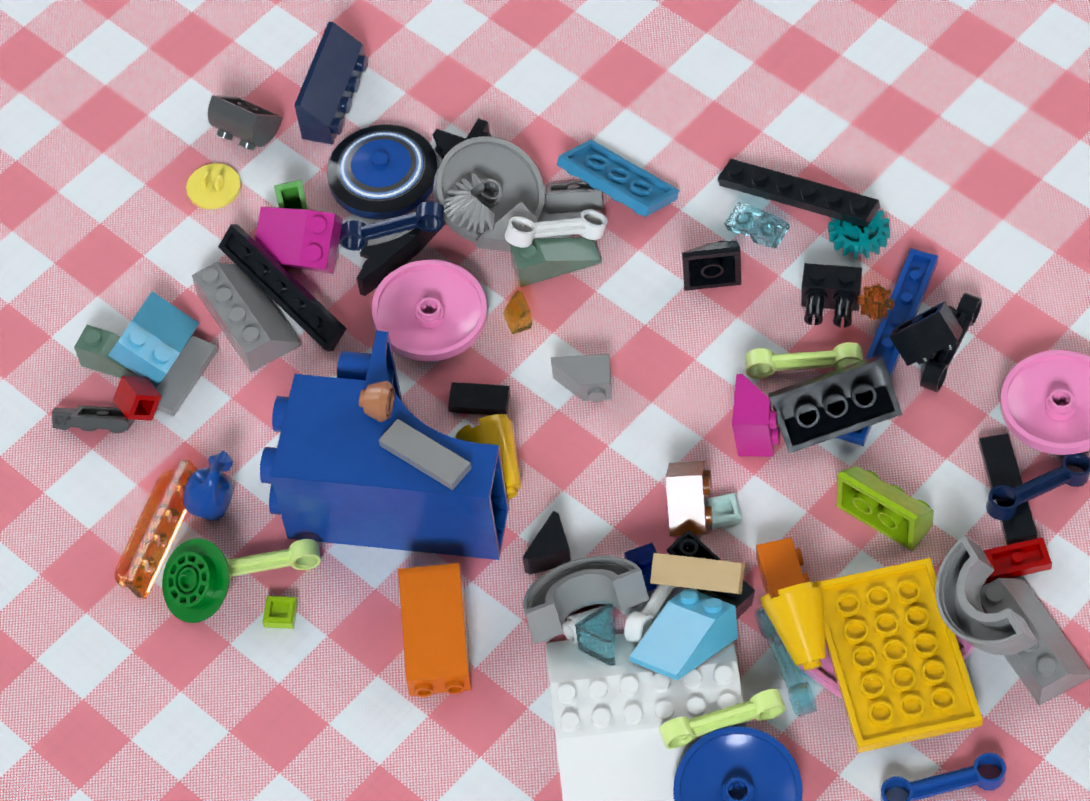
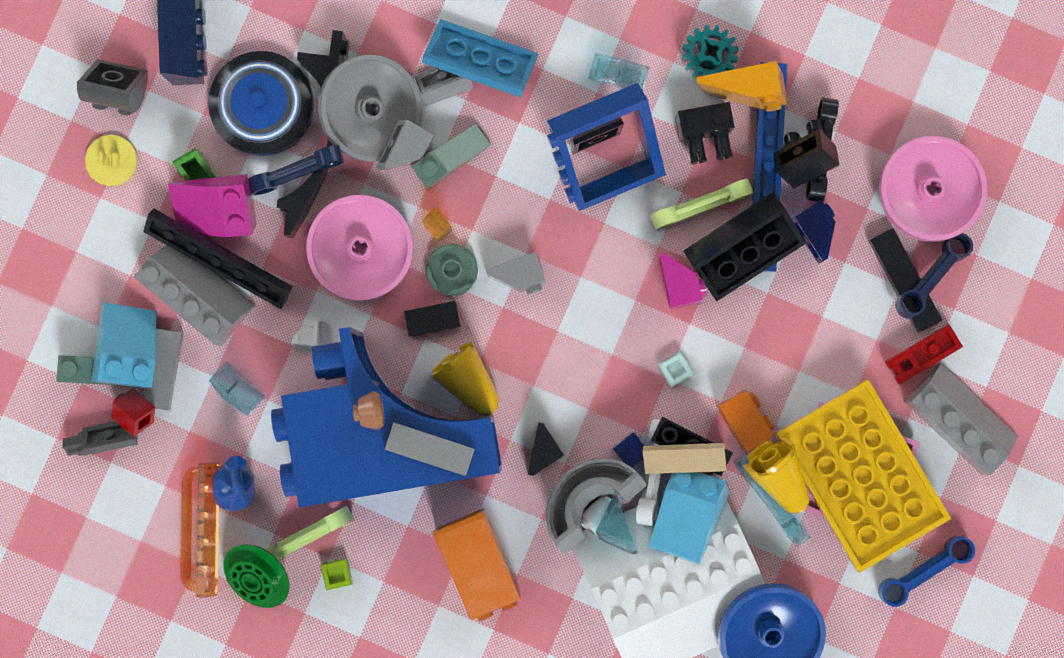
camera: 25 degrees left, 30 degrees up
light grey hair [444,173,494,233] -> none
white piece [504,209,608,248] -> none
yellowish green piece [659,689,786,749] -> none
brick [666,461,713,536] -> none
black plate [717,159,880,227] -> none
lime slope [836,466,934,552] -> none
clear orange gear [857,283,894,321] -> none
light grey brick [935,535,1038,655] -> none
none -> clear light blue slope [208,361,266,416]
none -> sand green tile [426,244,478,297]
none -> blue window [547,83,666,211]
none -> light orange slope [696,61,788,111]
none -> clear blue slope [792,200,836,264]

